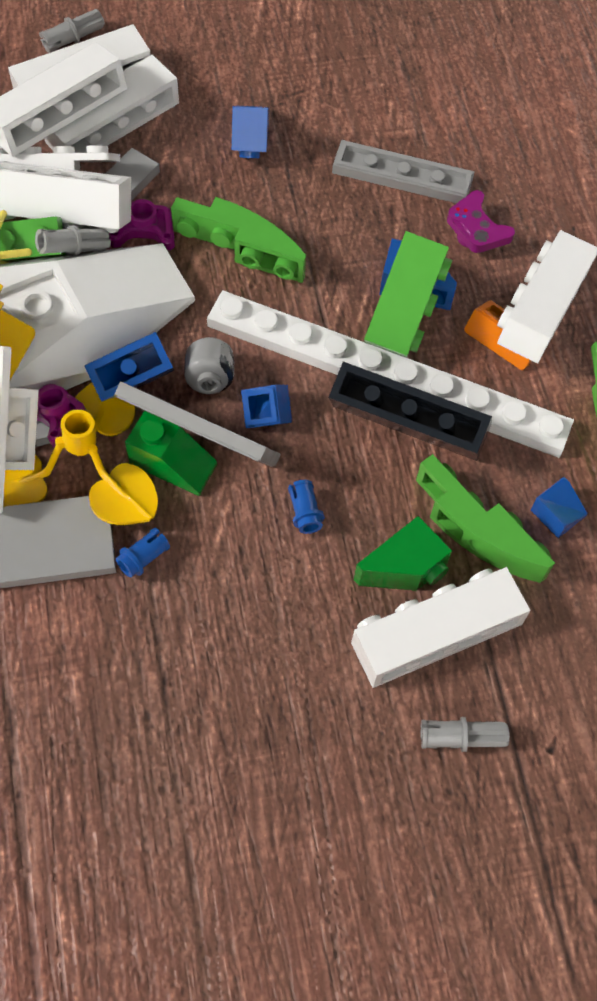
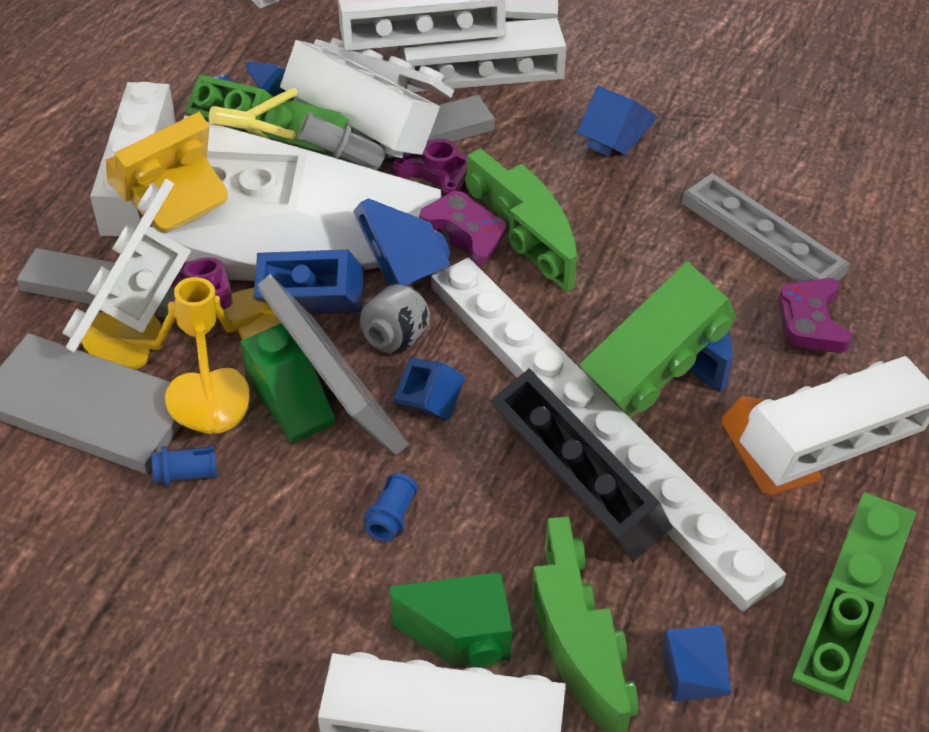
camera: 35 degrees right, 15 degrees down
none -> blue slope [353,198,450,287]
none -> magenta piece [419,191,506,267]

